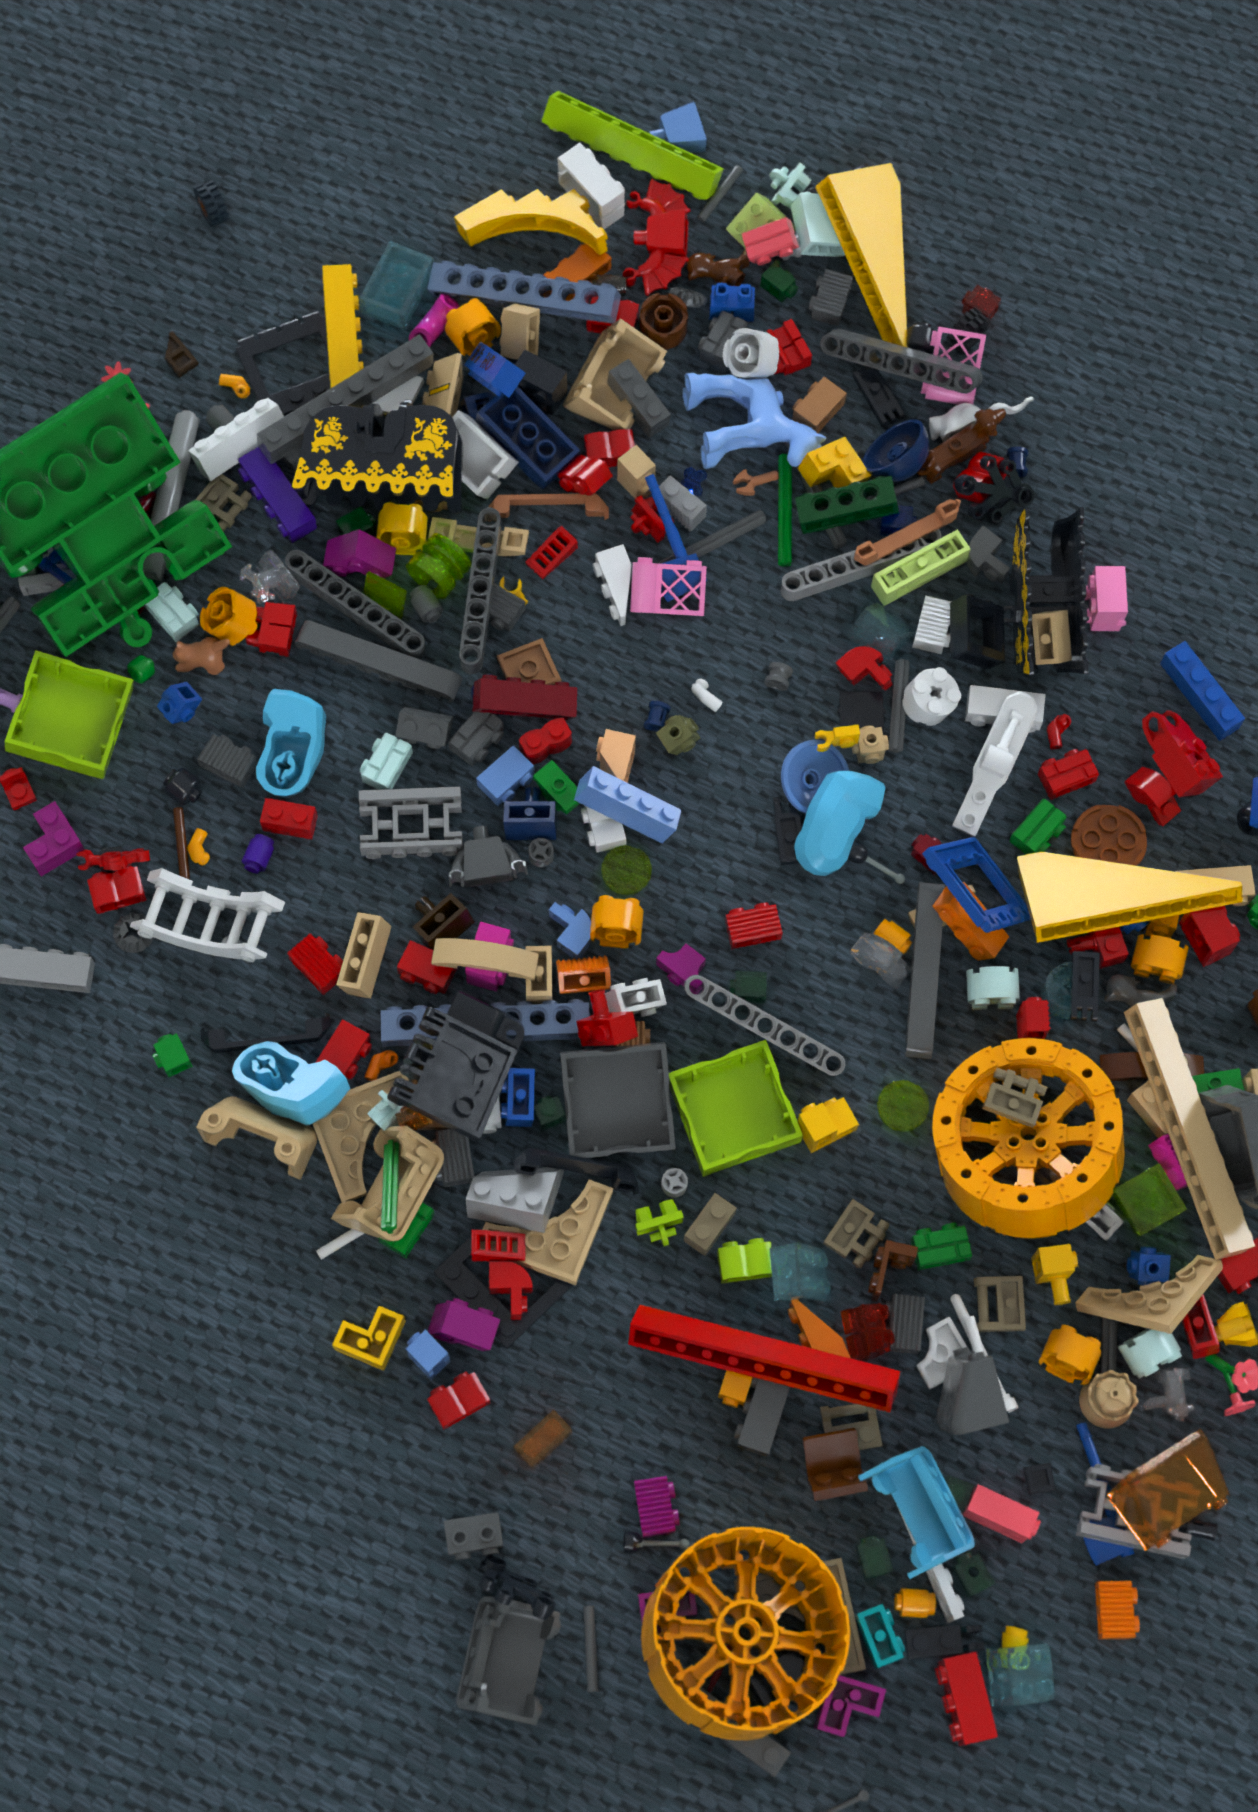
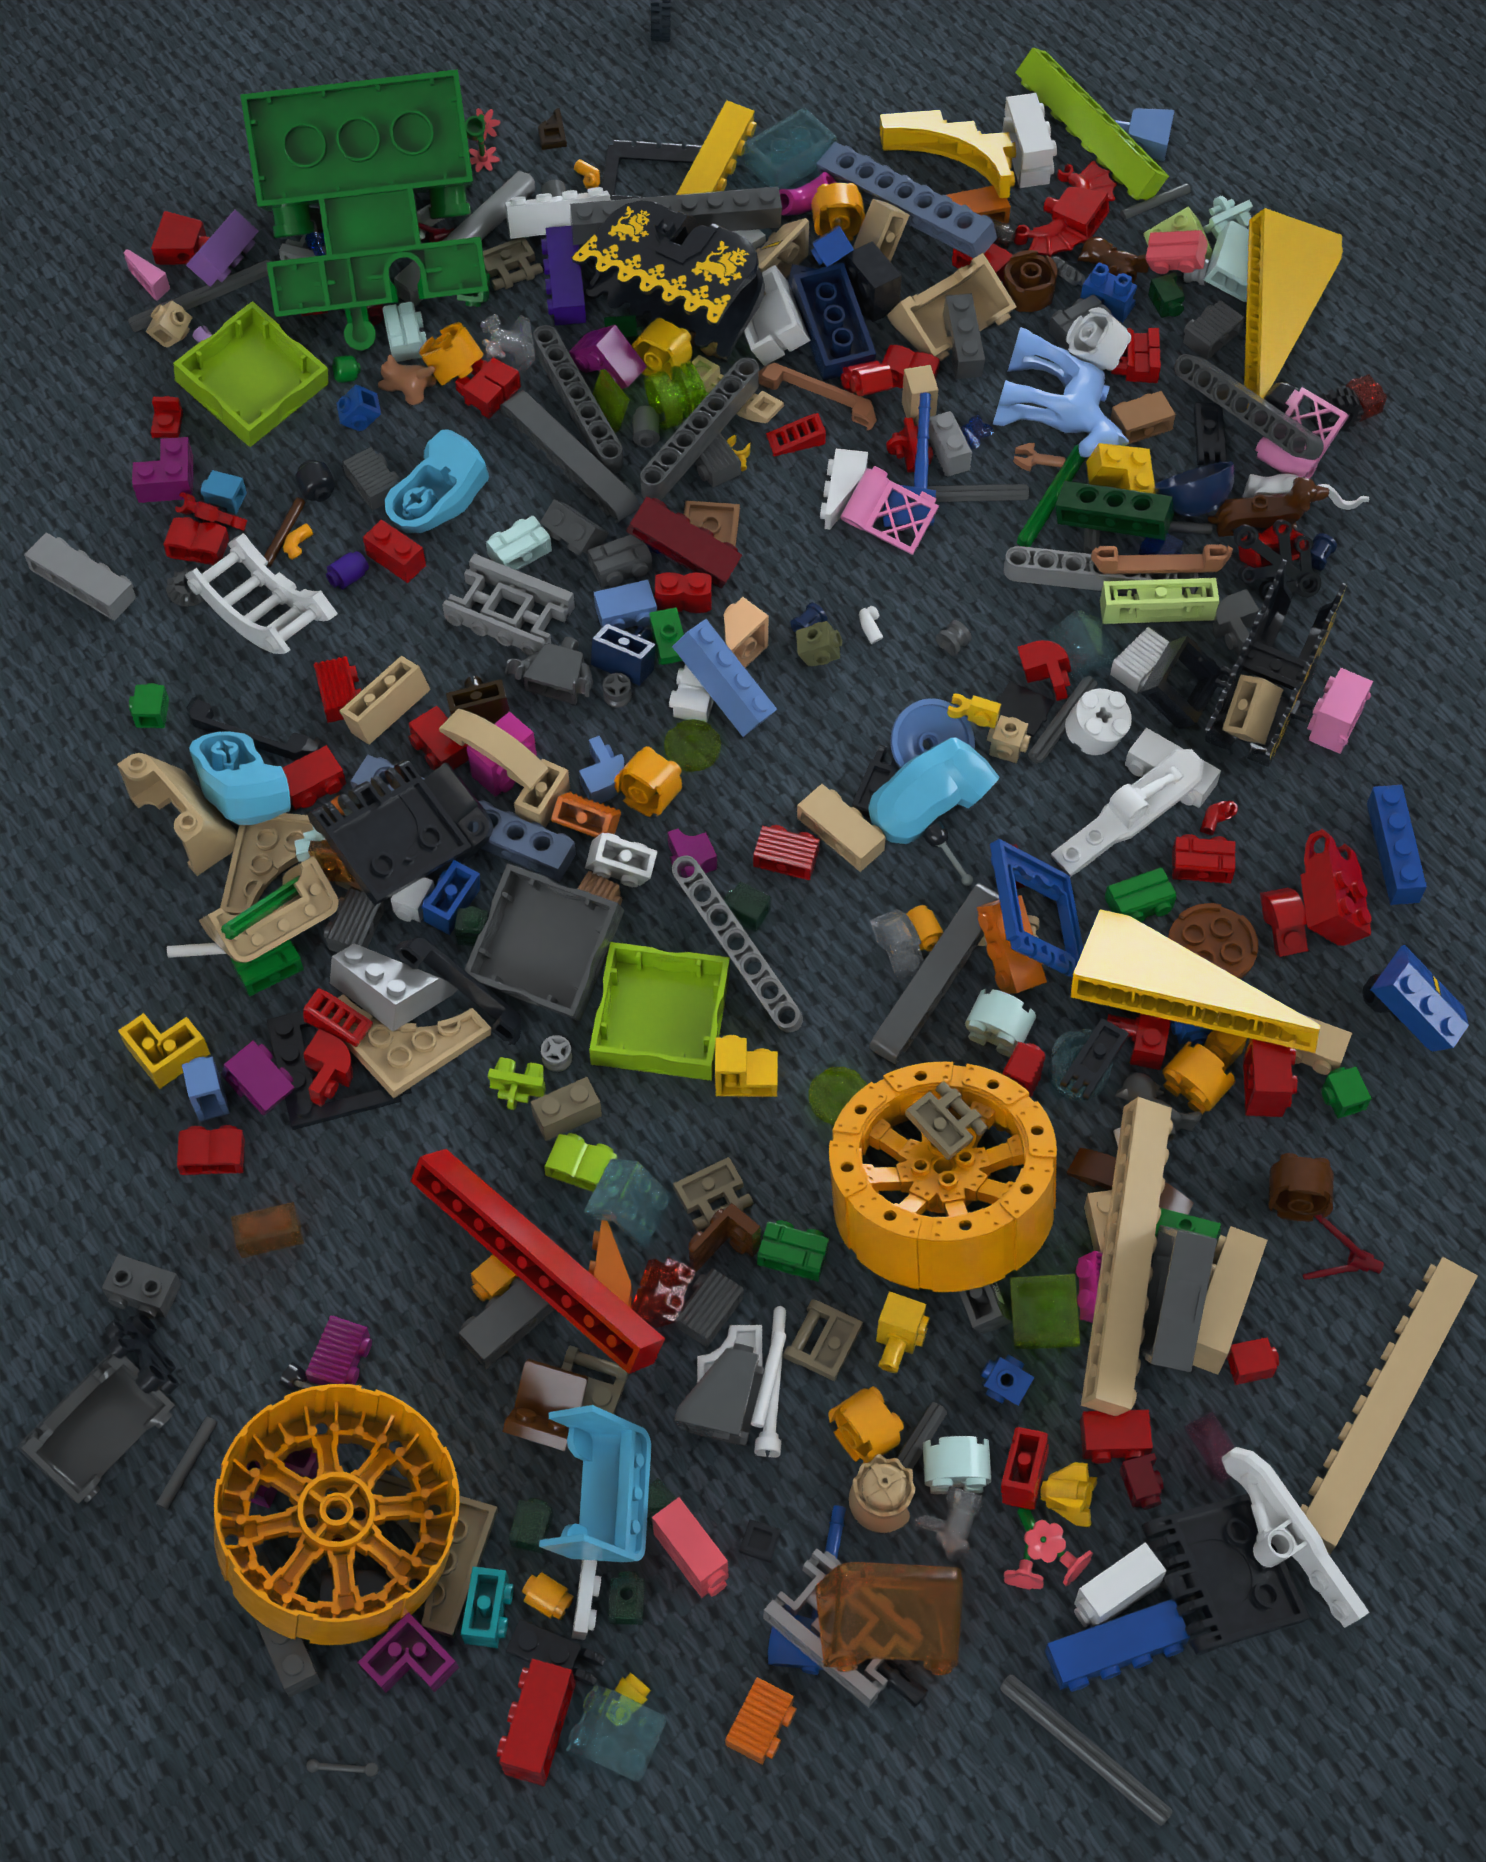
camera: 30 degrees right, 10 degrees down
red brick [576,989,638,1046] -> none
tan plate [1075,1255,1223,1334] -> none
none -> dark azure brick [201,470,247,514]
none -> tan brick [797,784,886,872]

